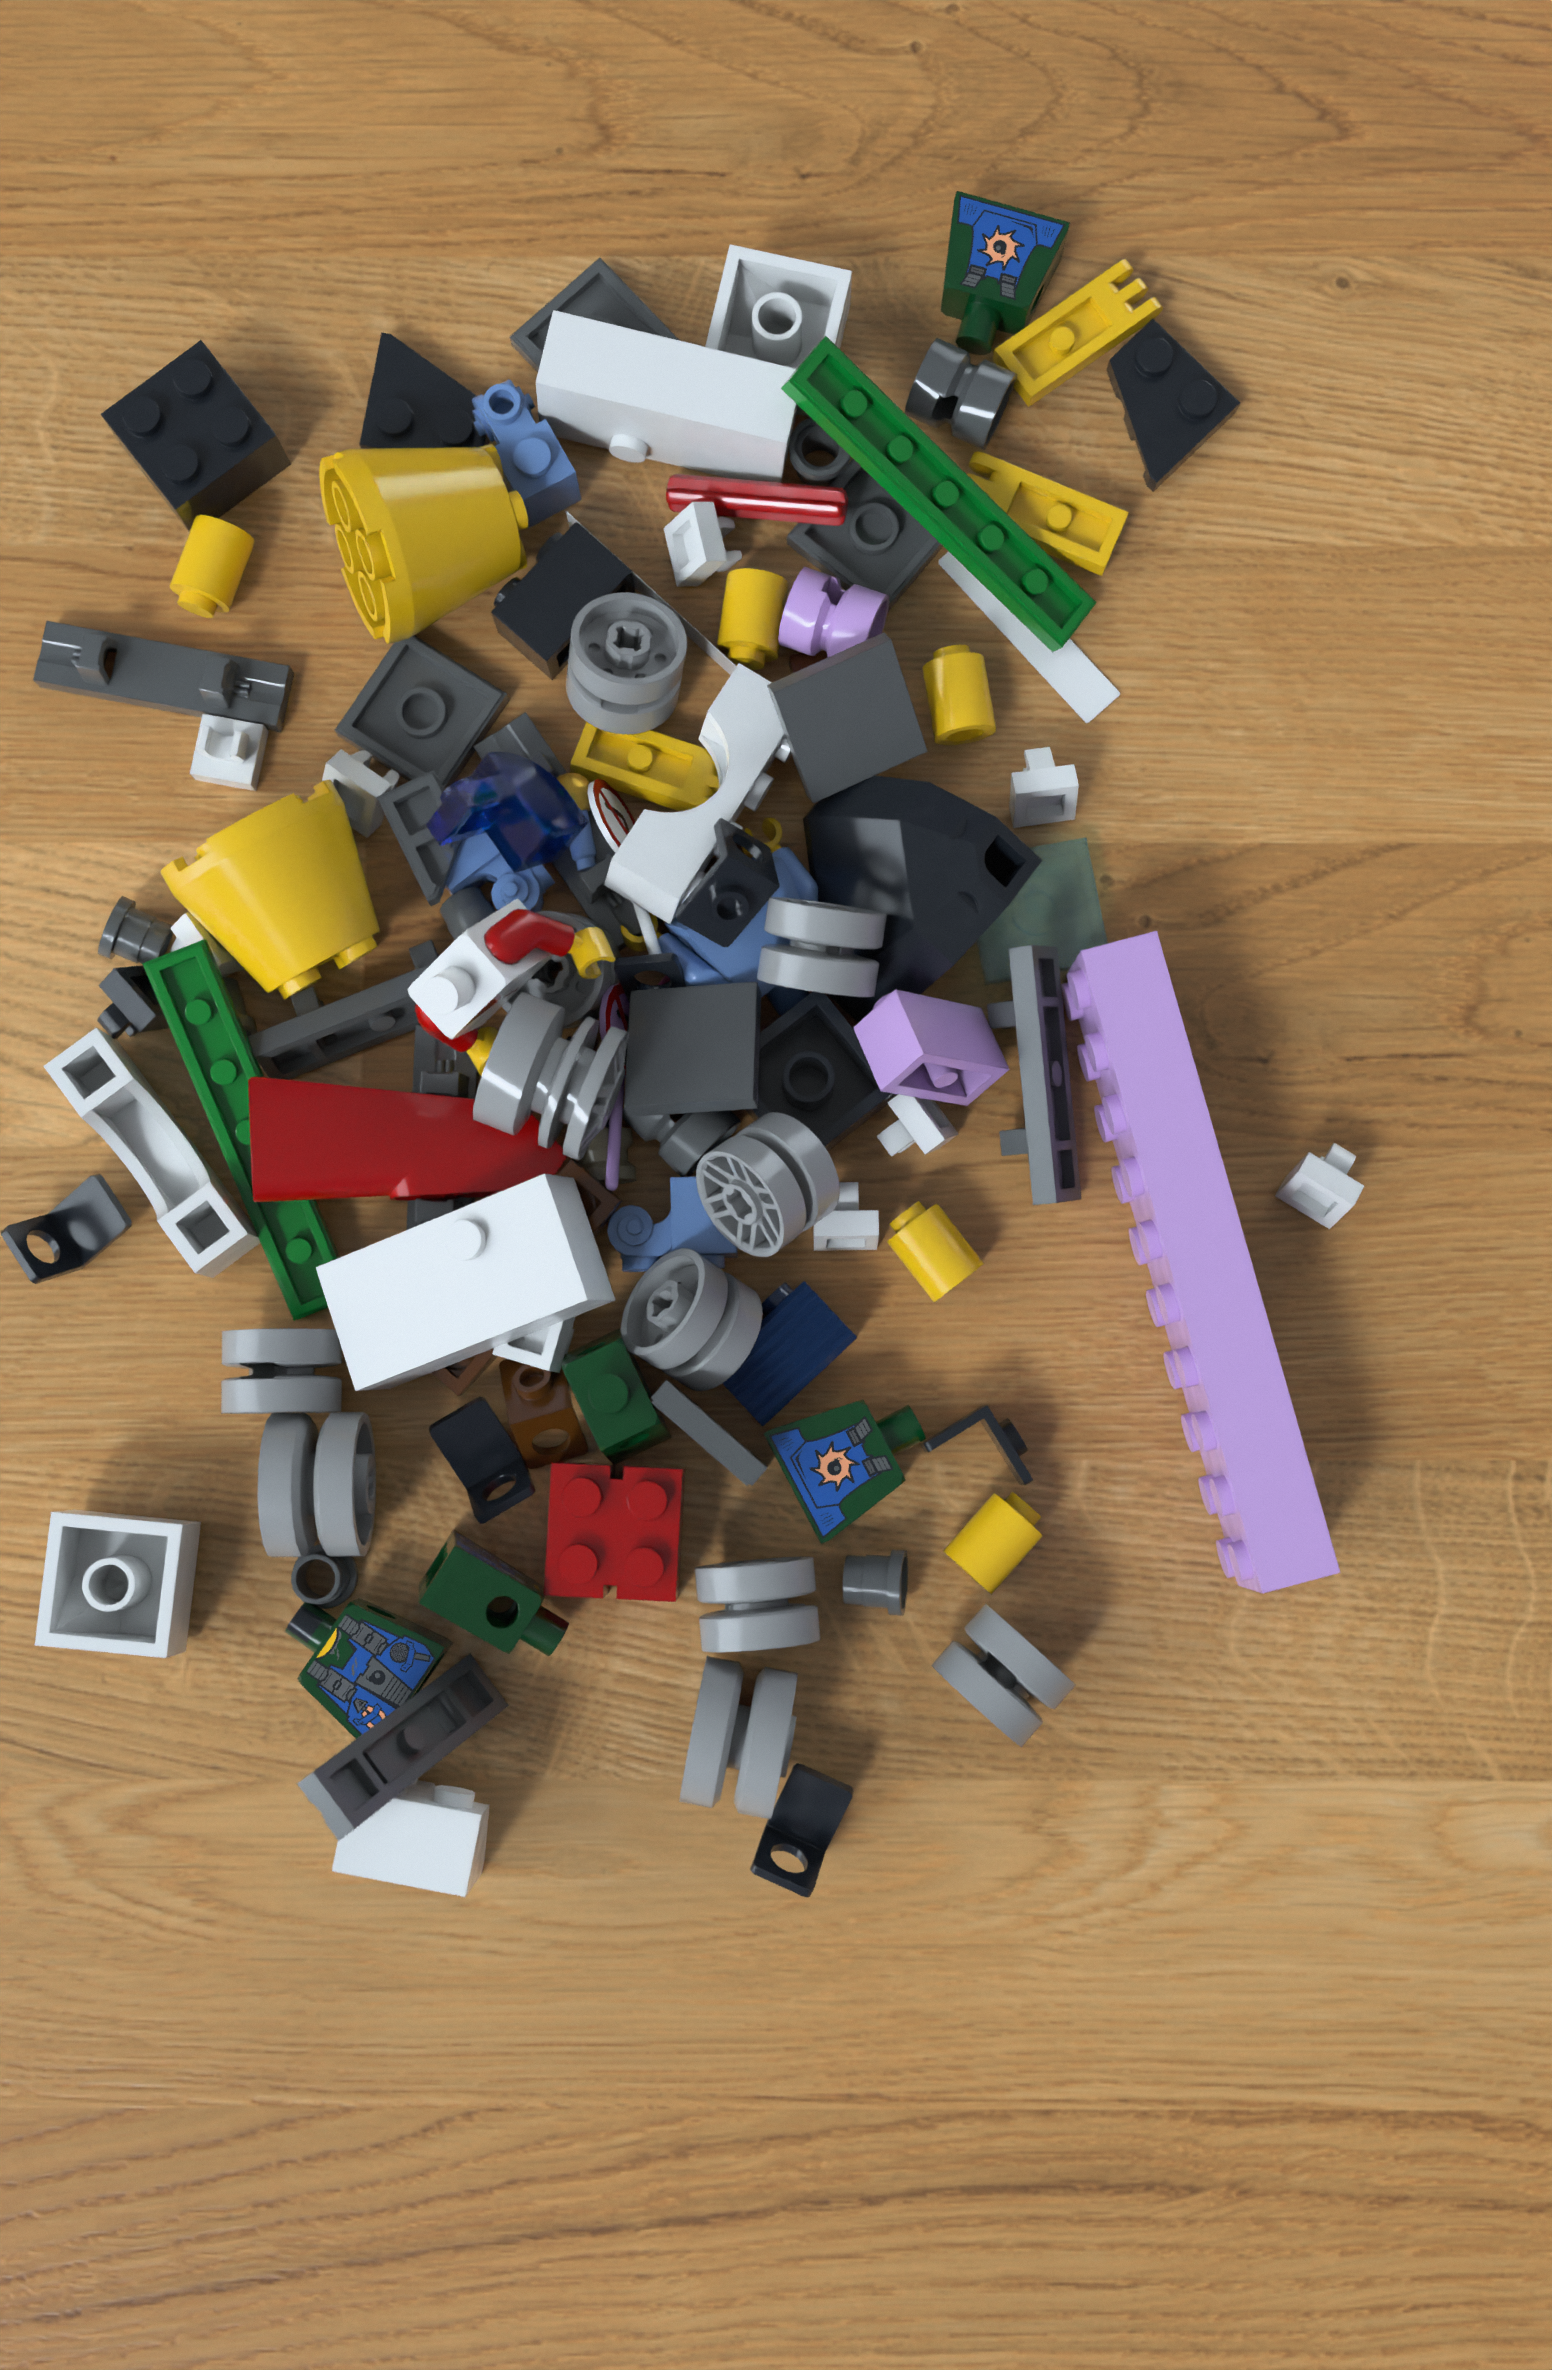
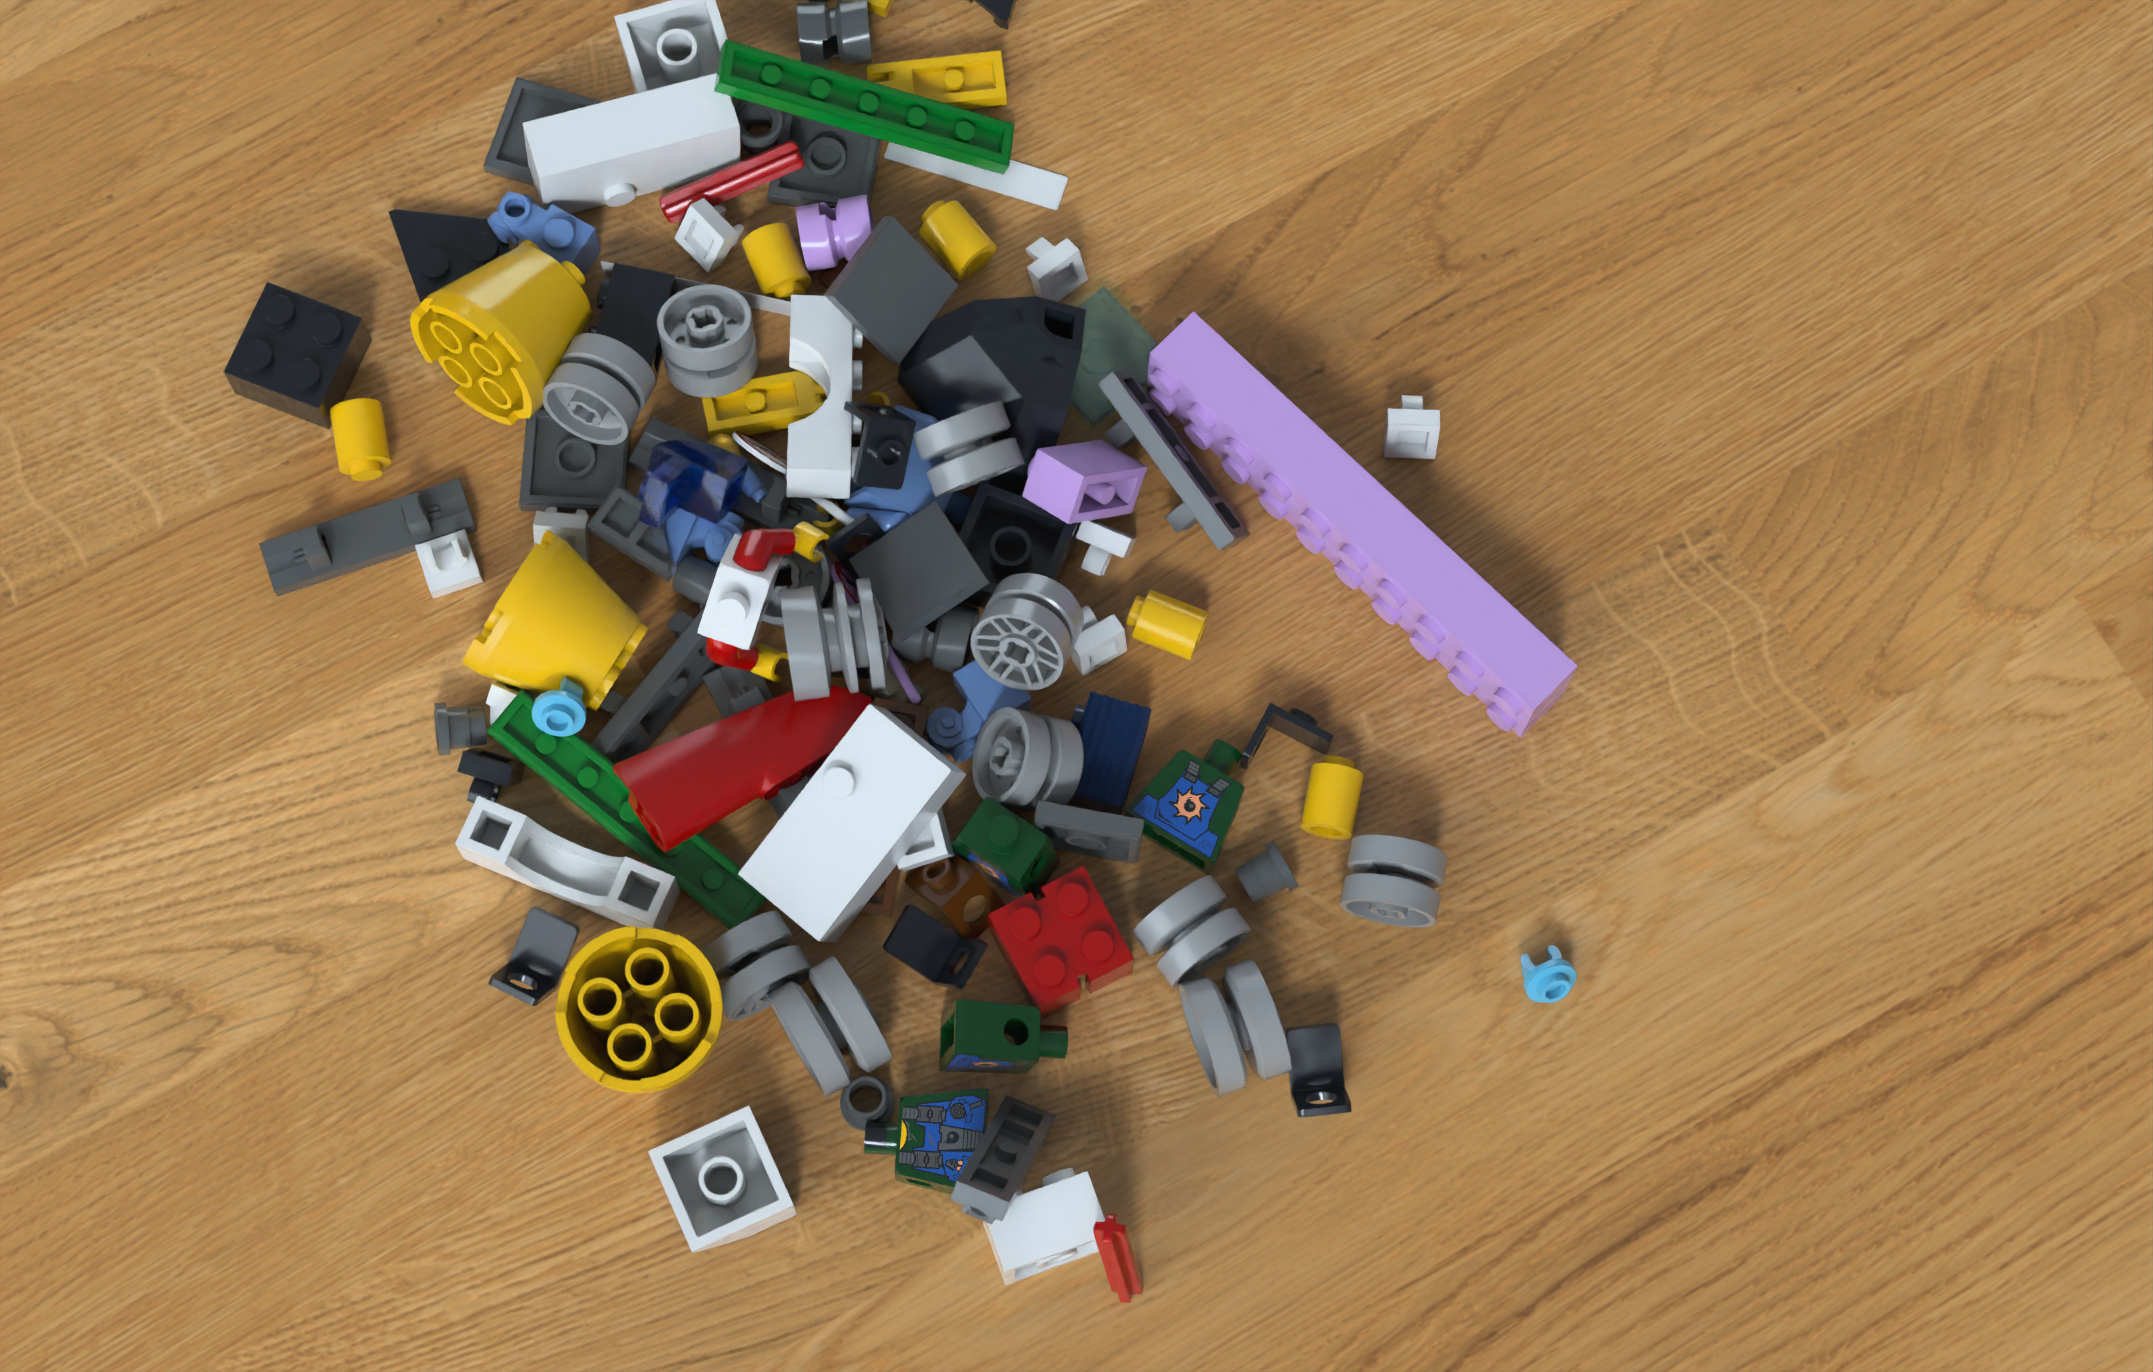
camera: 35 degrees left, 10 degrees down
none -> medium azure plate [532,677,587,737]
none -> light grey wheel [543,333,656,445]
none -> yellow cone [555,926,724,1093]
none -> red axle [1093,1213,1144,1303]
none -> medium azure plate [1521,945,1577,1003]

